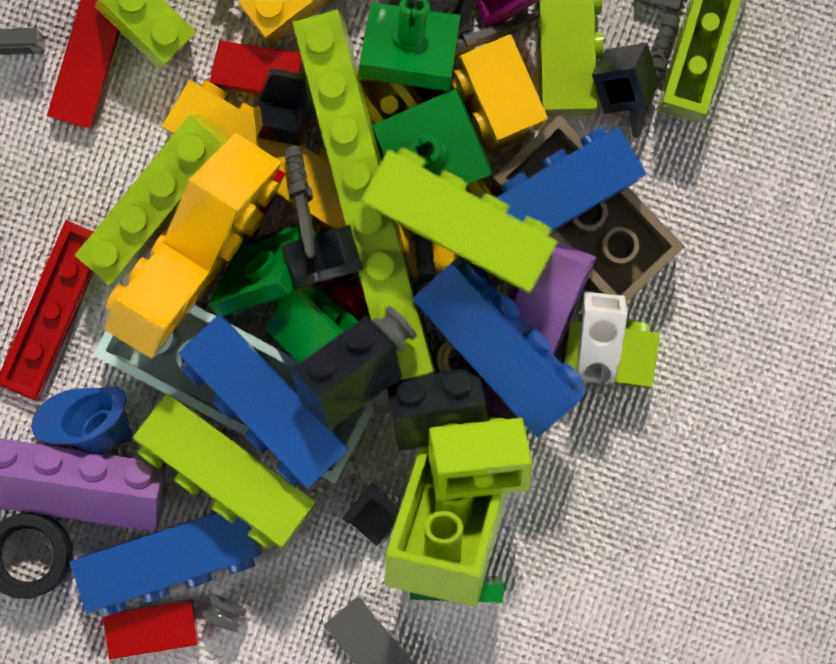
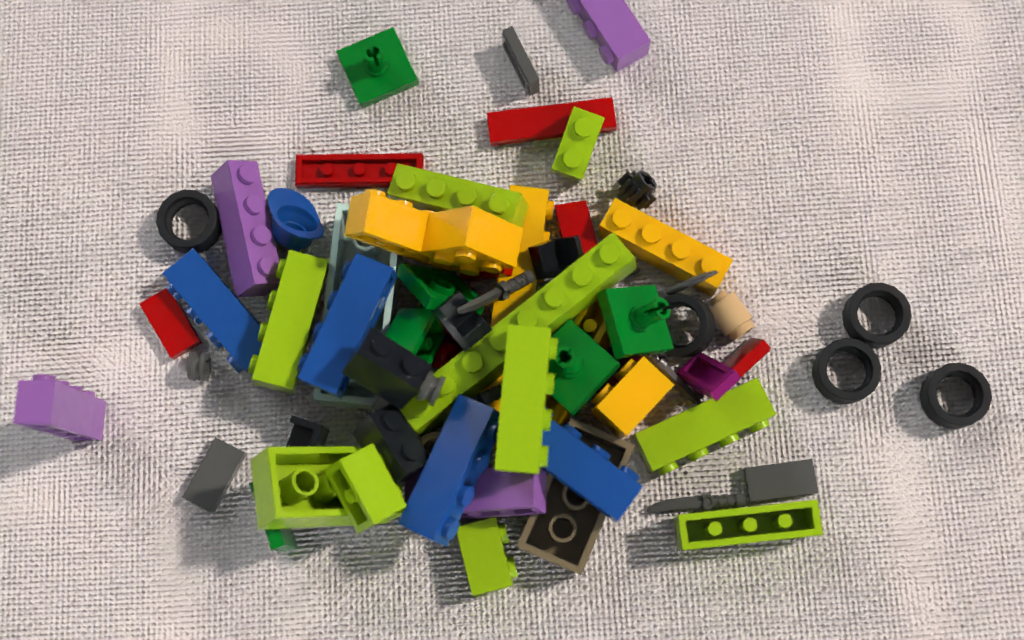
camera: 75 degrees right, 10 degrees down
white leg [576,292,627,384] -> none
black brick [592,43,659,114] -> none

